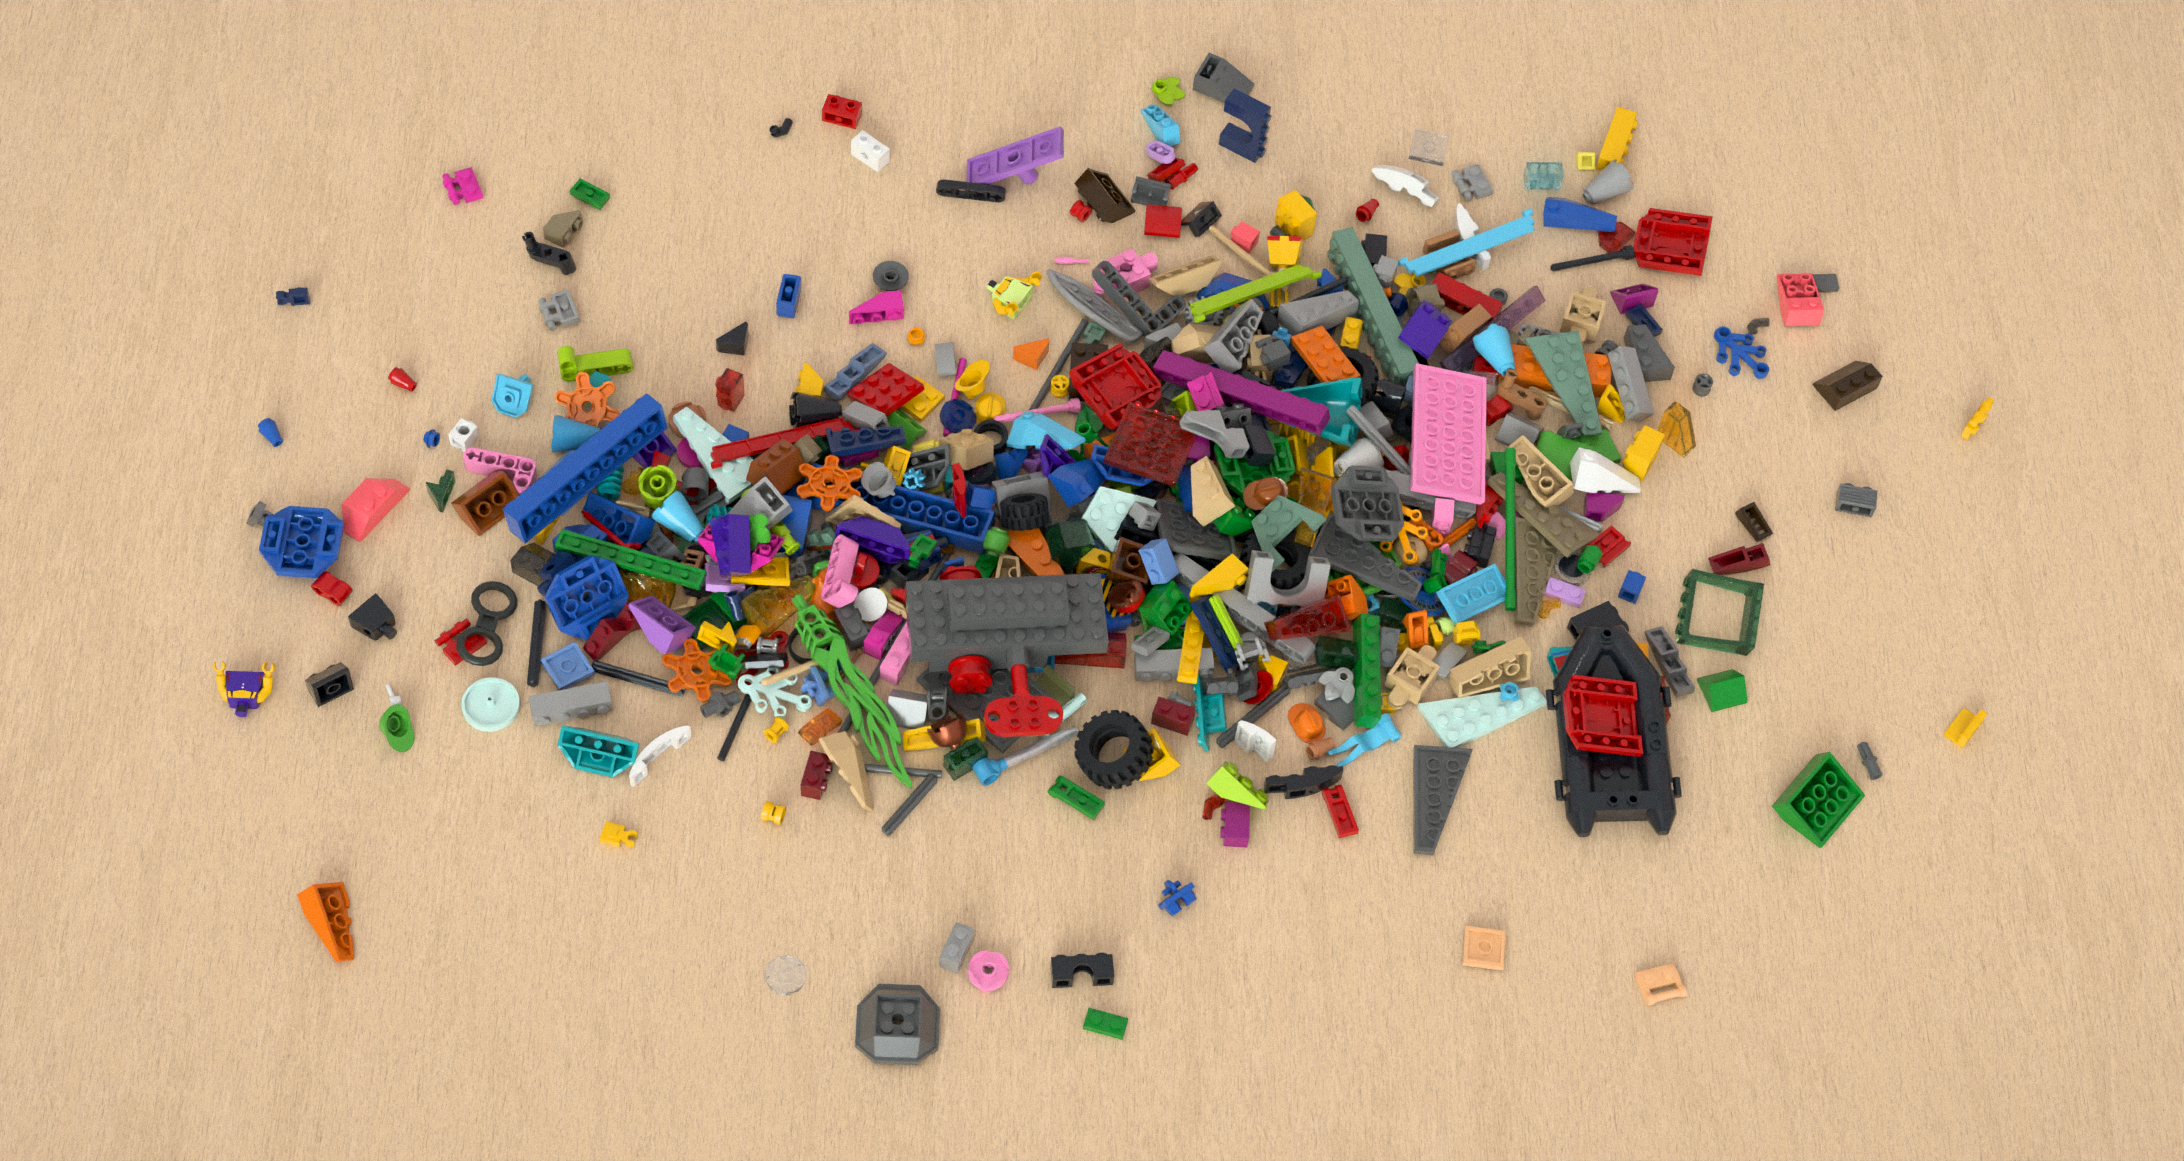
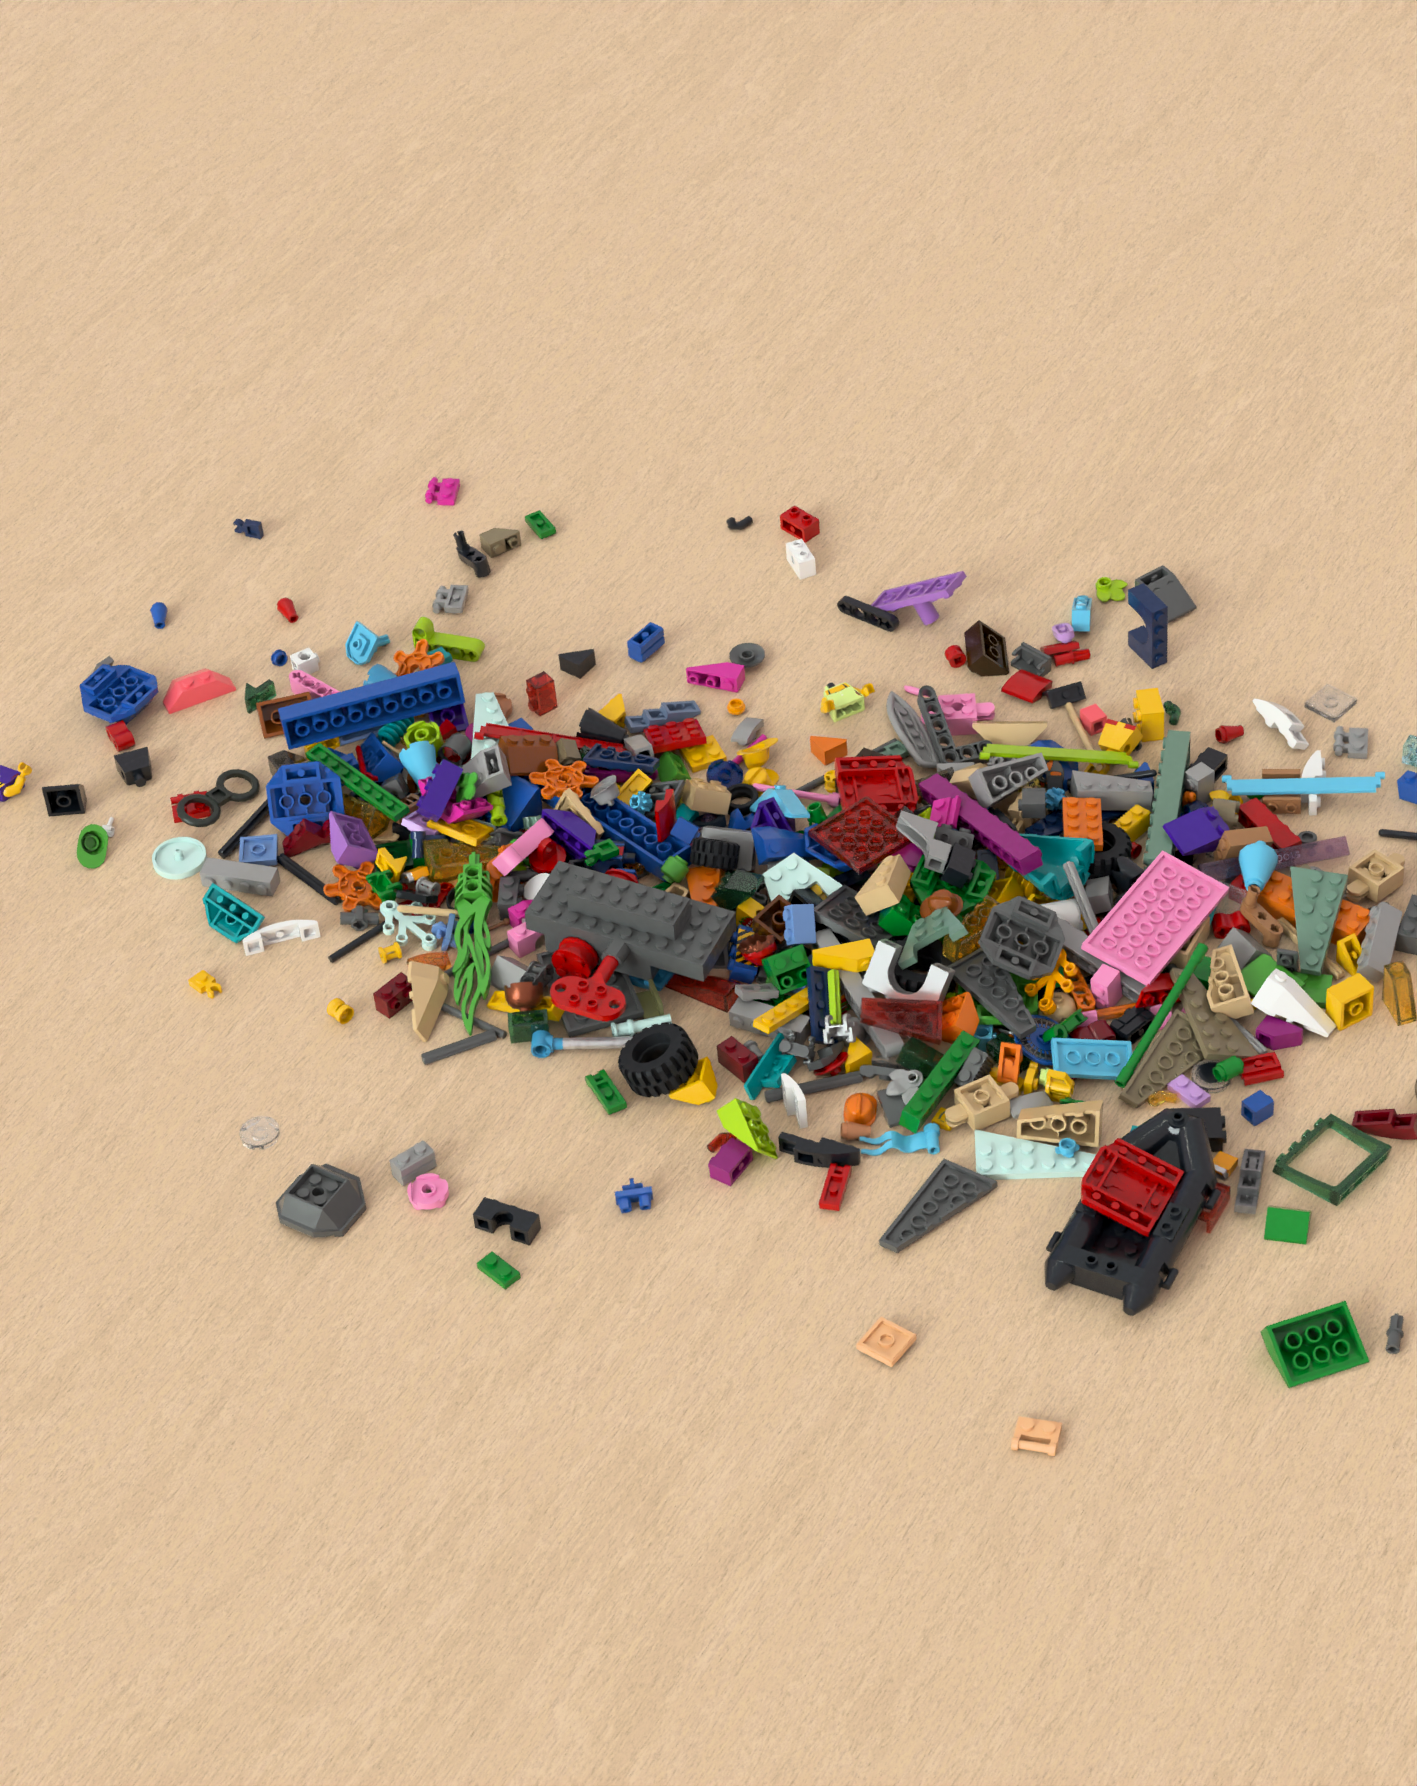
camera: 40 degrees right, 15 degrees down
light grey brick [1129,501,1161,531] -> none

